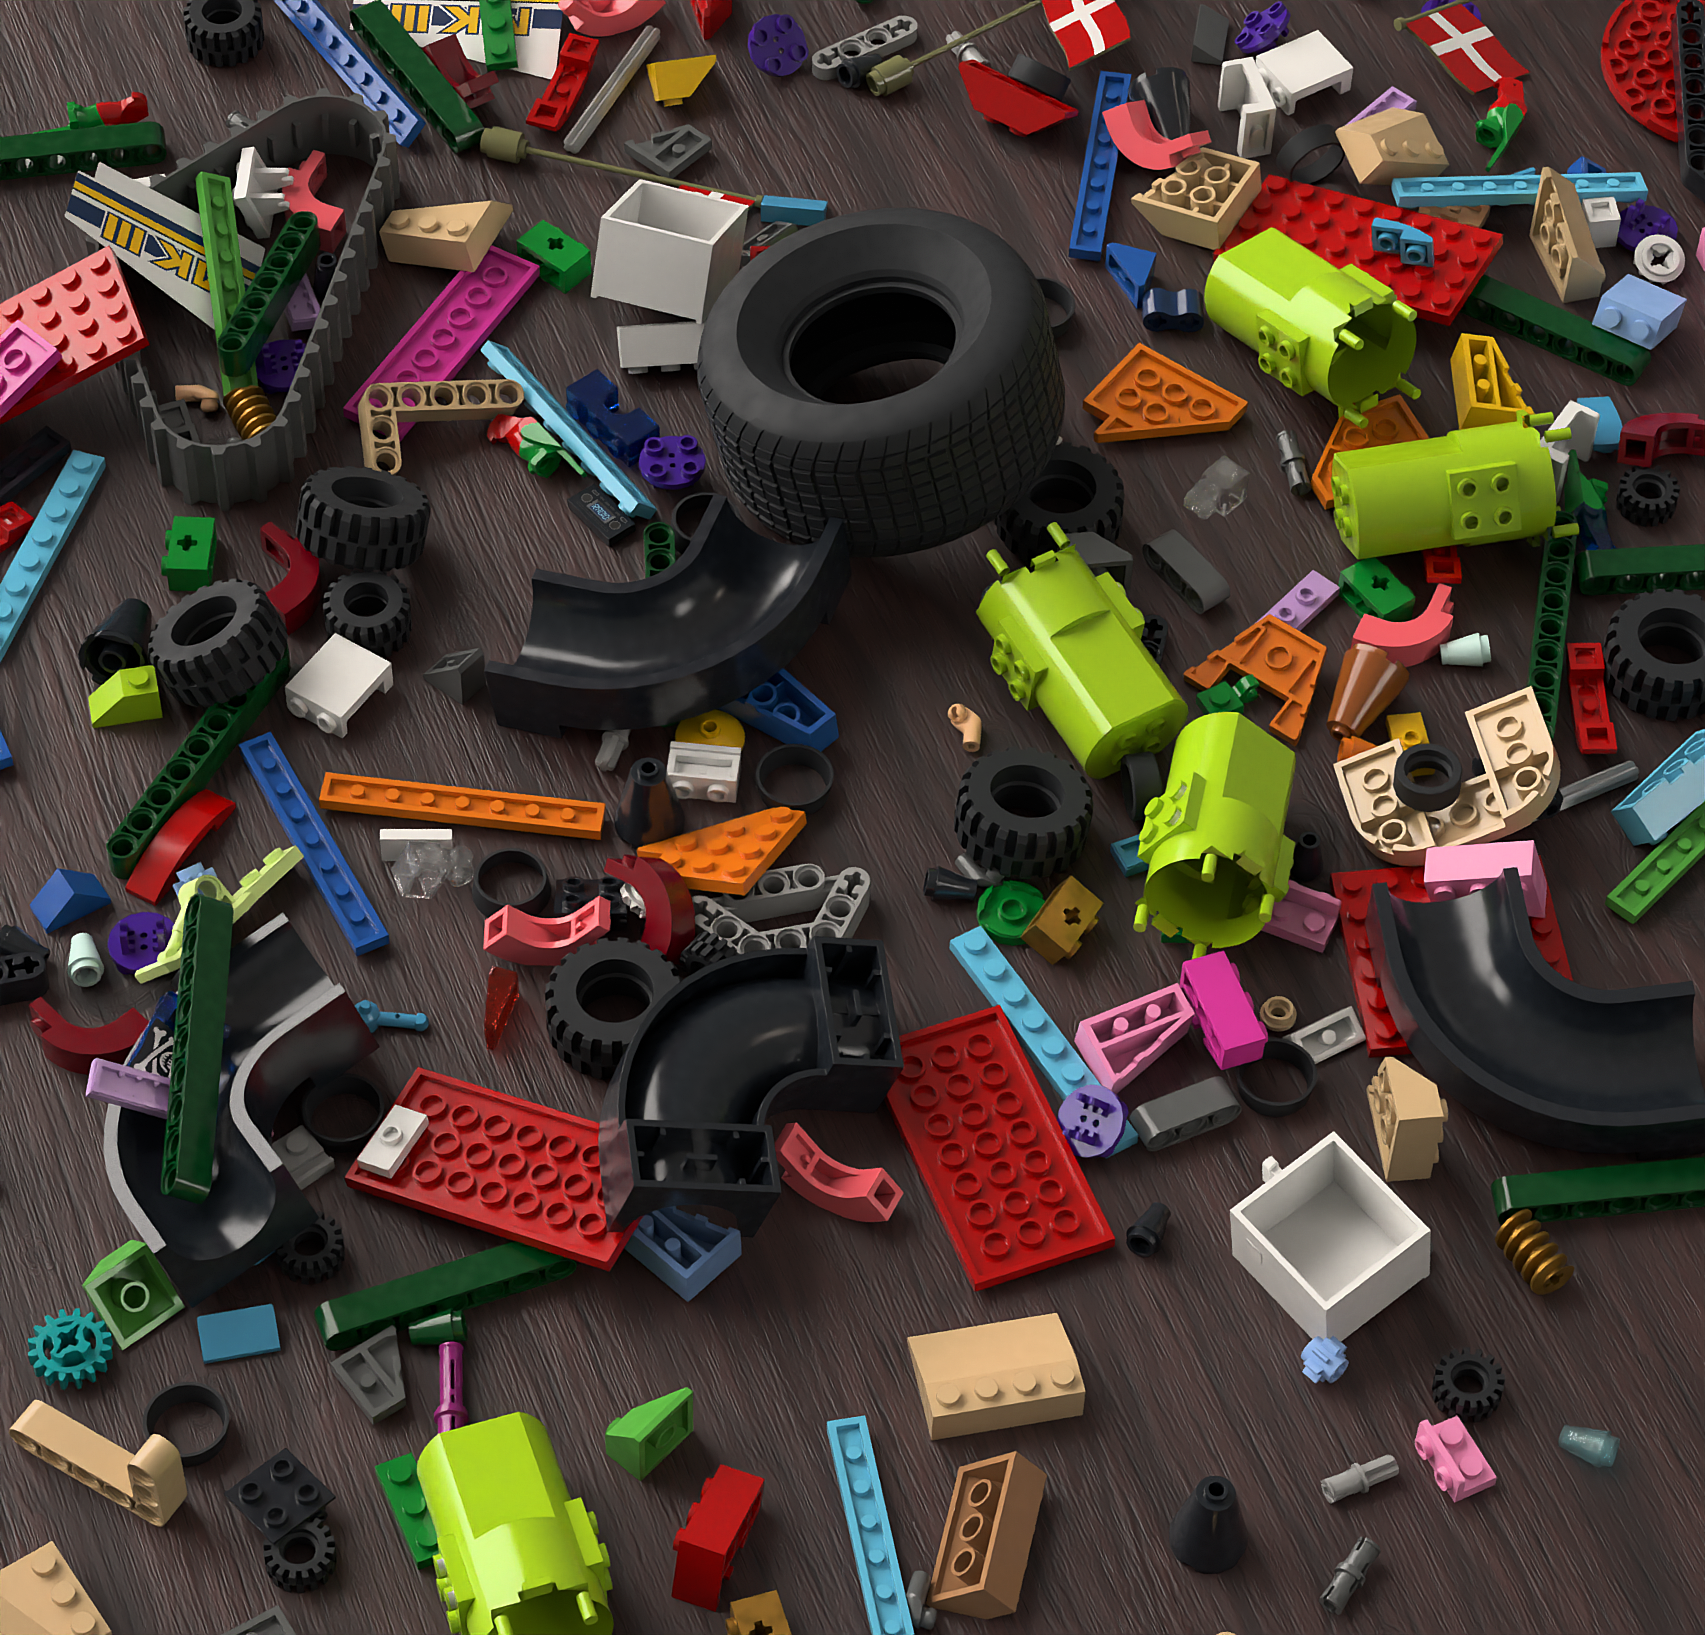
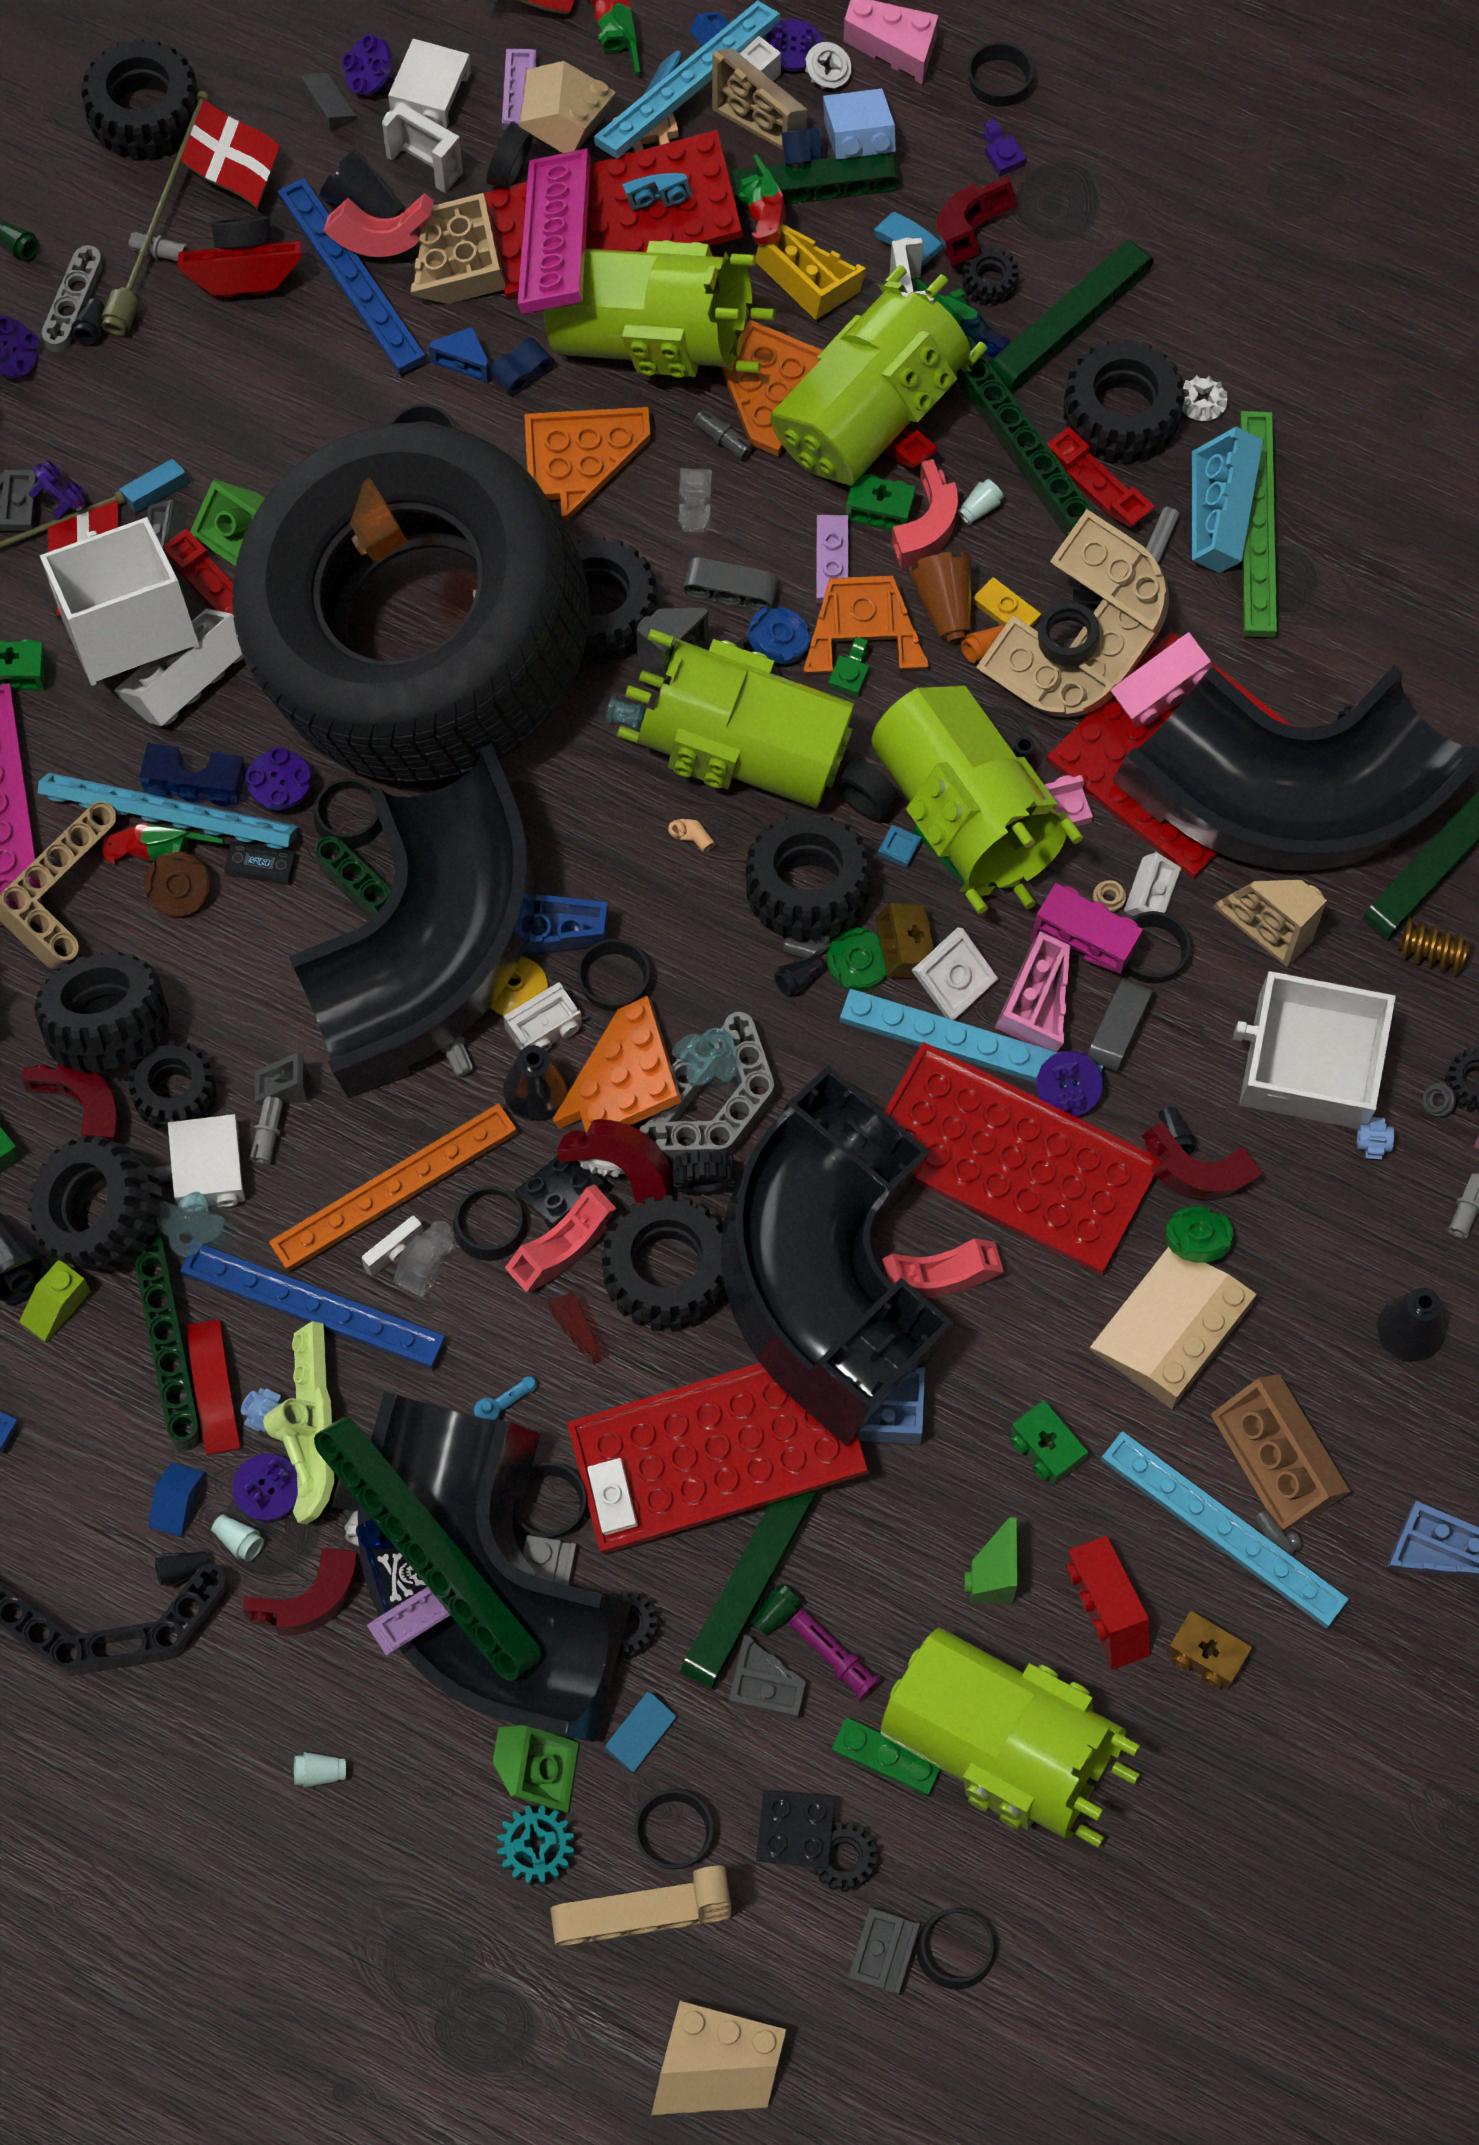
camera: 40 degrees left, 15 degrees up
none -> dark purple plate [28,460,86,519]
none -> reddish brown tile [144,851,210,917]
none -> clear light blue plate [157,1191,224,1257]
none -> light grey axle [249,1096,283,1164]
none -> clear orange slope [350,478,408,563]
none -> dark pink plate [518,148,591,314]
none -> clear light blue plate [672,1028,737,1086]
none -> animal [738,154,787,245]
none -> blue tile [748,606,811,664]
none -> dark blue axle [781,127,824,163]
none -> white tile [912,928,999,1020]
none -> green brick [1010,1400,1088,1487]
none -> dark red arch [1142,1120,1262,1200]
none -> green tile [1165,1206,1234,1262]
none -> dark grey plate [1423,1083,1456,1116]

